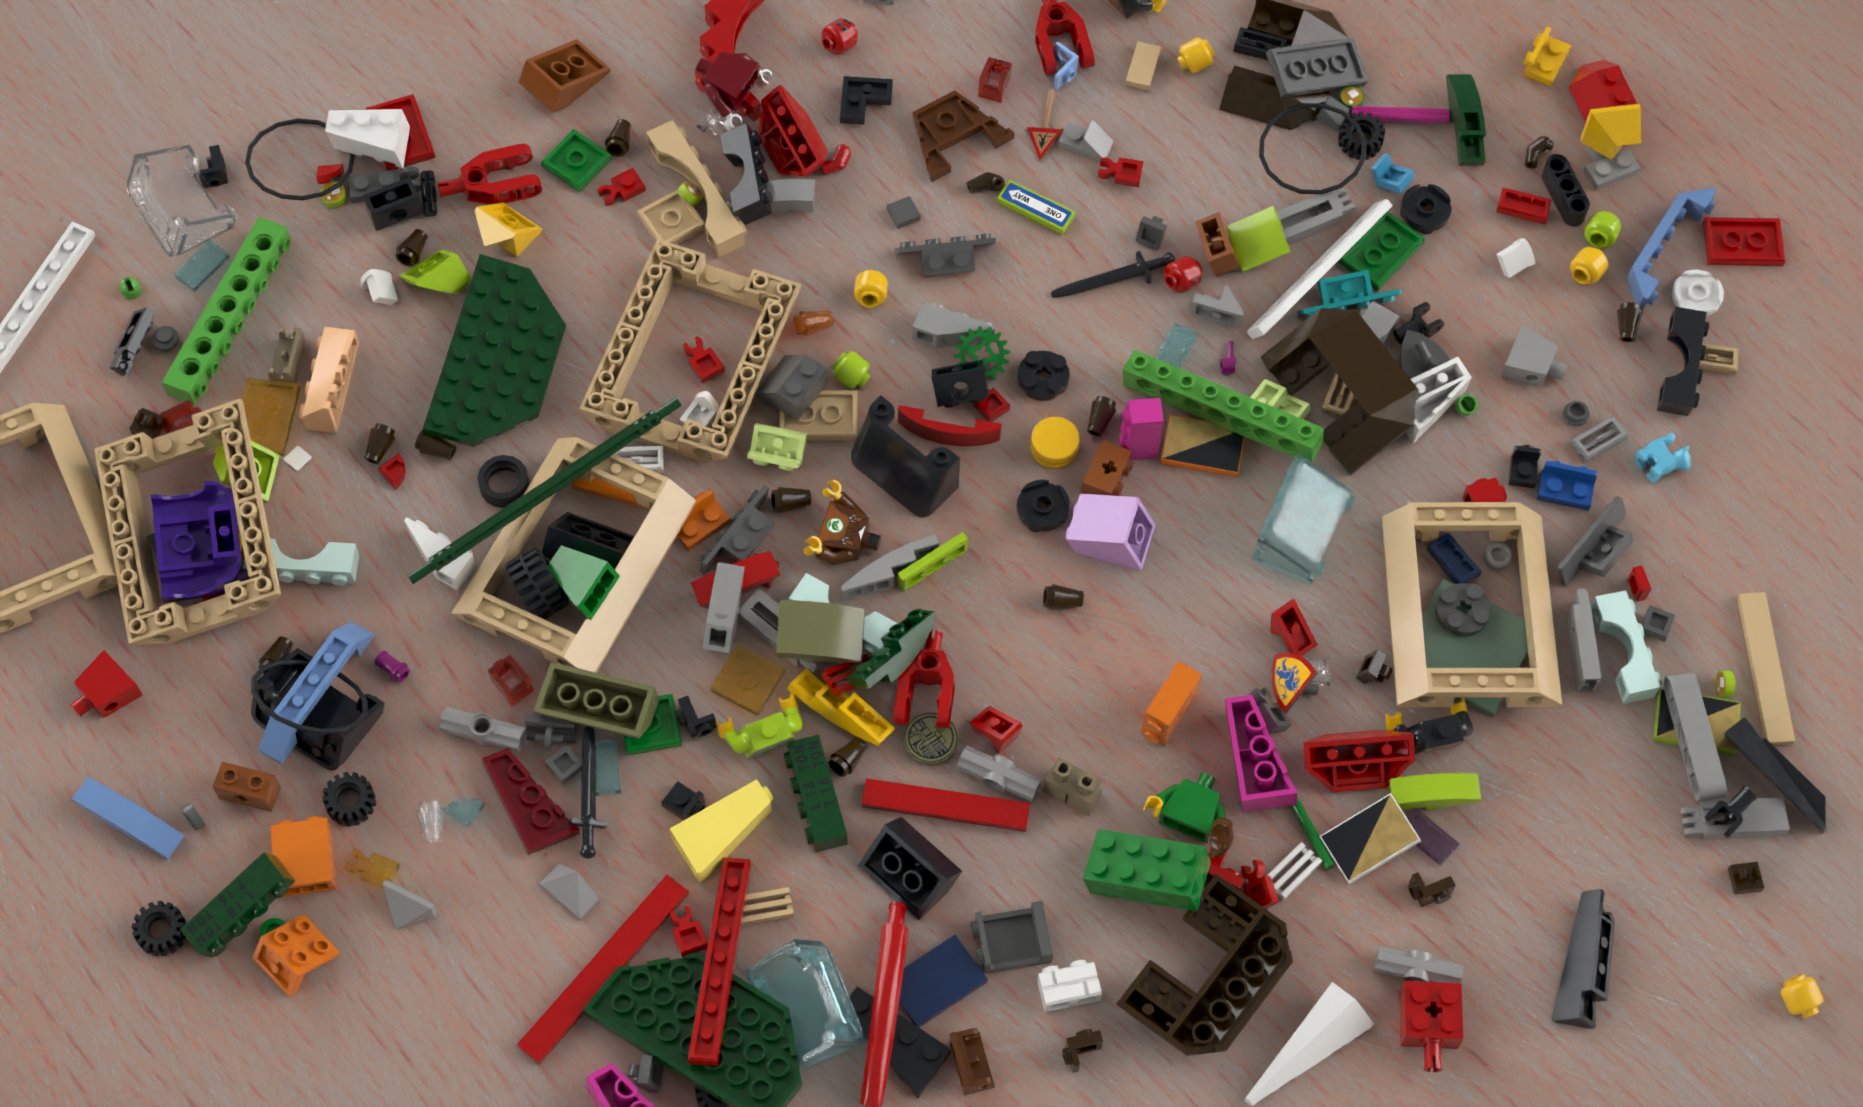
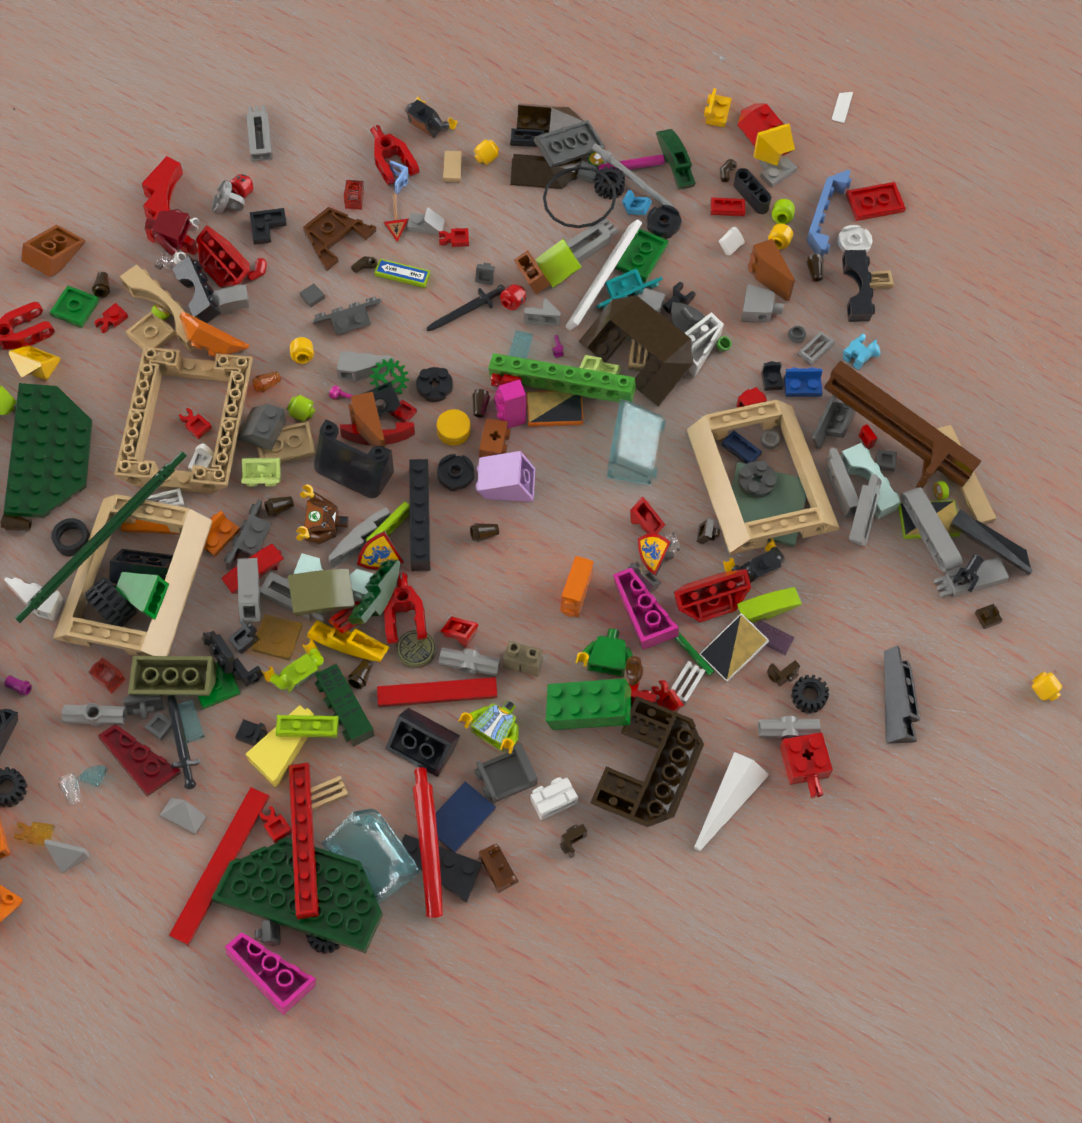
camera: 15 degrees left, 0 degrees up
none -> orange wedge [179,311,249,358]
none -> black hinge [202,631,234,674]
none -> light grey tile [211,180,245,215]
none -> black bracket [229,619,260,654]
none -> lime tile [275,715,339,738]
none -> dark pink hand [329,386,353,399]
none -> dark orange slope [348,392,385,448]
none -> shield [357,531,404,570]
none -> black brick [409,459,431,571]
none -> torso [458,700,519,754]
none -> red plate [490,373,523,387]
none -> light grey bar [592,143,674,207]
none -> dark orange slope [748,239,795,301]
none -> black tyre [791,675,829,713]
none -> reddish brown piece [824,360,982,489]
none -> white sticker [832,92,853,123]
none -> light grey hinge [849,474,882,547]

